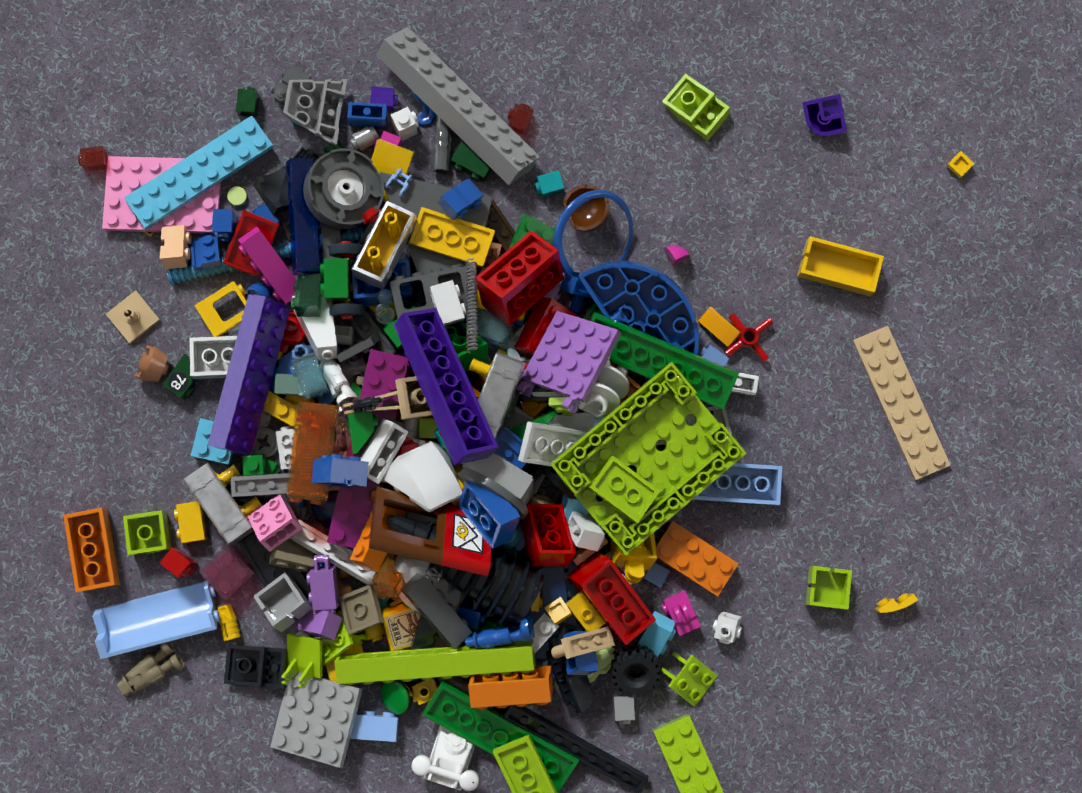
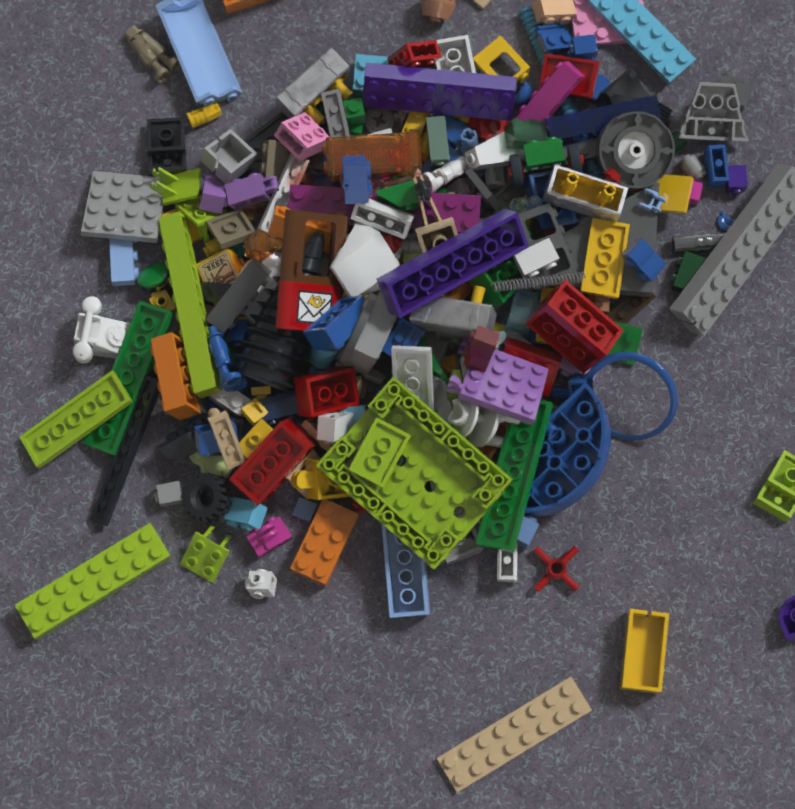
camera: 85 degrees right, 5 degrees down
lime brick [123,510,171,556] -> none
red brick [160,547,197,578] -> none
dark green slope [162,354,196,400] -> none
yellow brick [174,501,208,544] -> none
clear pink brick [199,545,257,600] -> none
yellowish green tile [227,186,247,206] -> none
dark green brick [236,87,260,117] -> none
clear light blue brick [290,353,328,399] -> none
white brick [391,107,419,141] -> none
clear red brick [507,104,533,135] -> none
teal brick [535,170,564,198] -> none
reddish brown cylinder [563,184,610,232] -> none
dark pink brick [664,245,690,266] -> none
light orange slope [698,306,741,347] -> none
lime piece [805,566,852,610] -> none
yellow slope [874,593,918,613] -> none
yellow plate [946,151,975,178] -> none
none -> red brick [387,40,442,68]
none -> dark red brick [462,325,500,373]

